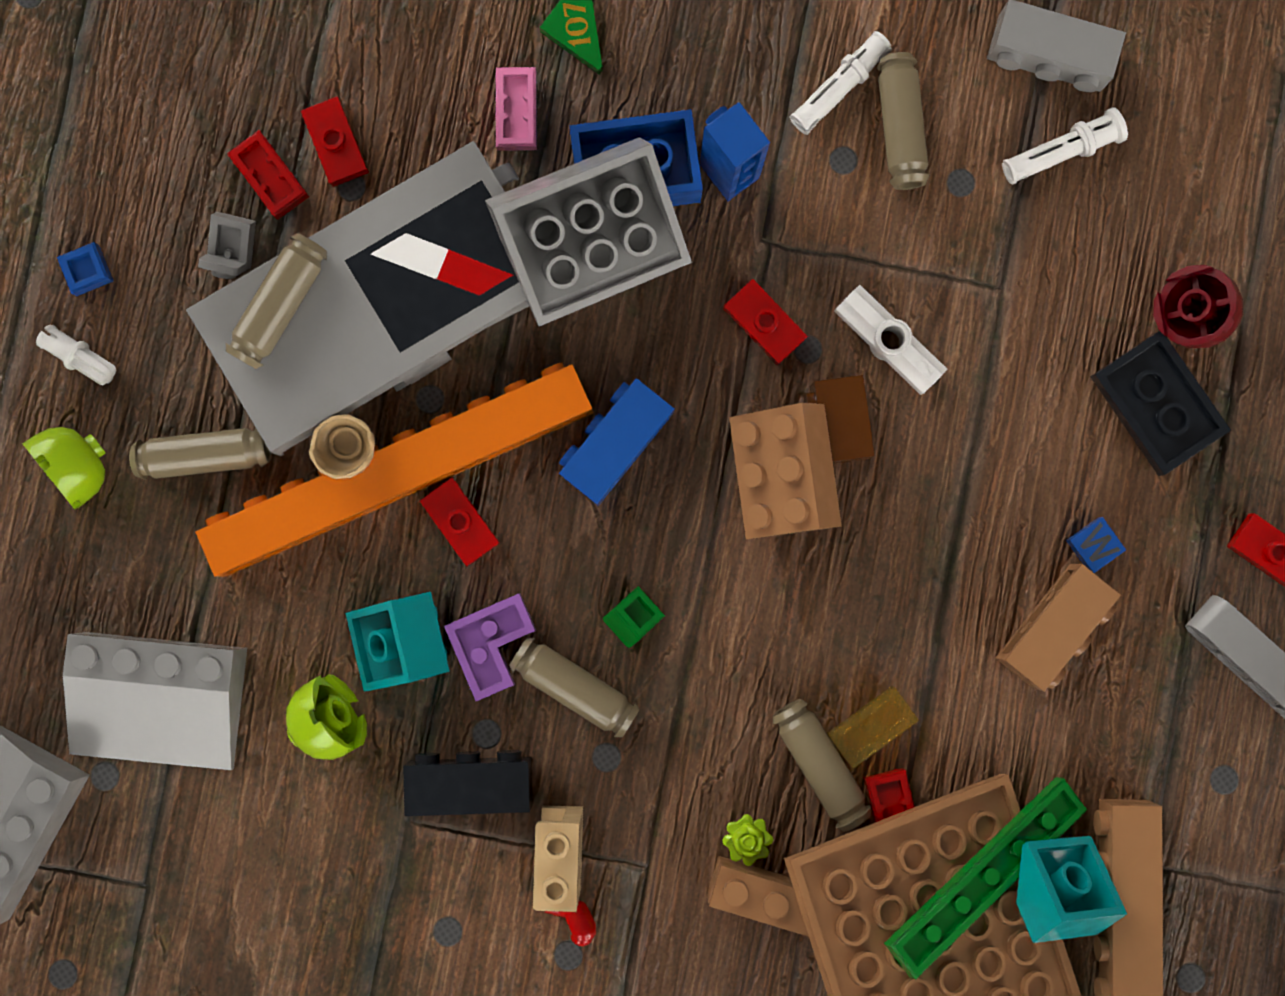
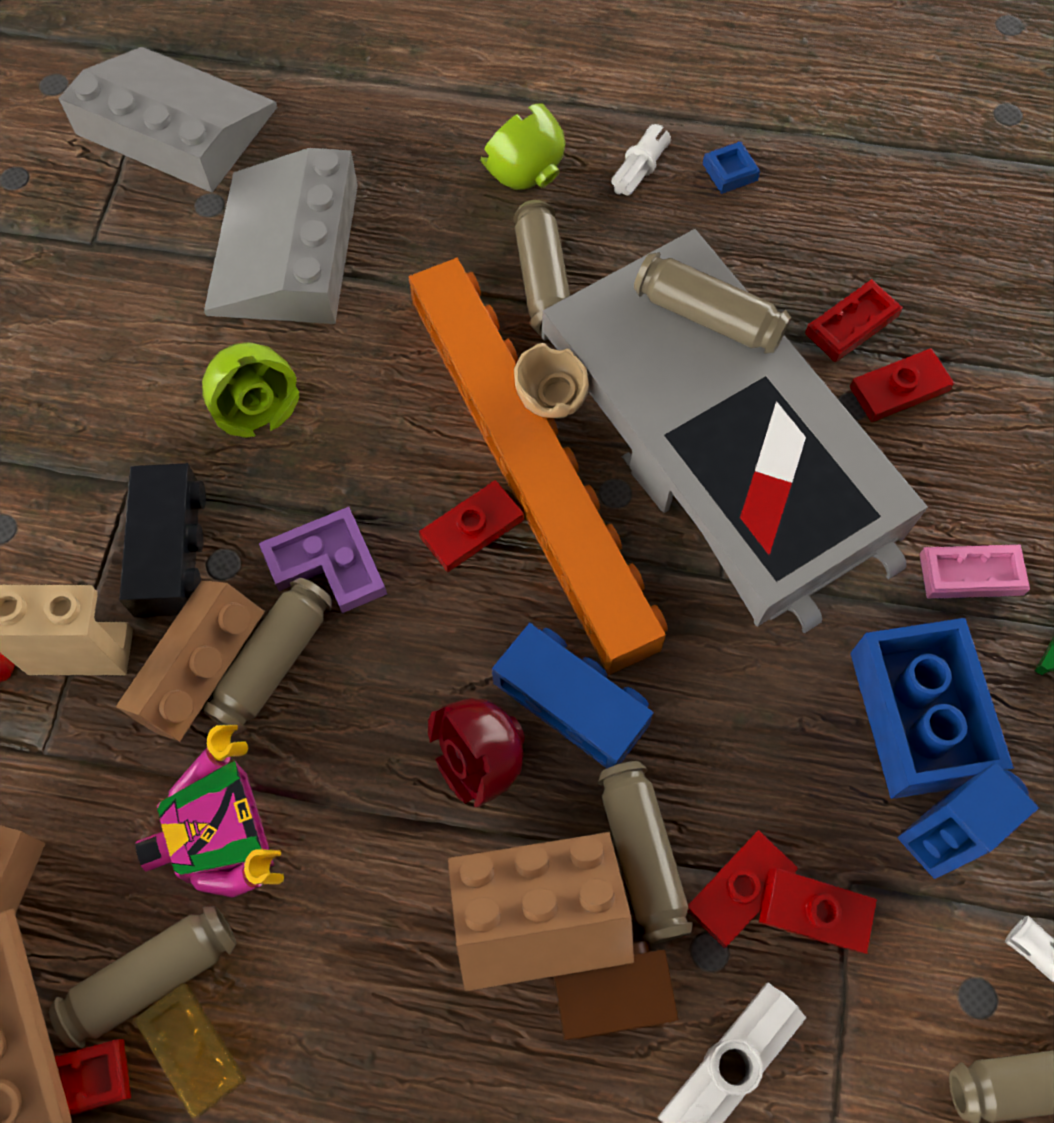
camera: 90 degrees right, 20 degrees down
light grey bracket [198,212,256,279] -> none
teal slope [345,592,450,692] -> none
light grey slope [485,137,692,326] -> none
green slope [603,586,665,648] -> none
lime plant [722,814,773,866] -> none
none -> medium nougat brick [116,580,265,742]
none -> torso [135,725,284,898]
none -> dark red cylinder [428,698,525,808]
none -> dark tan axle [598,761,693,945]
none -> red plate [759,868,877,954]

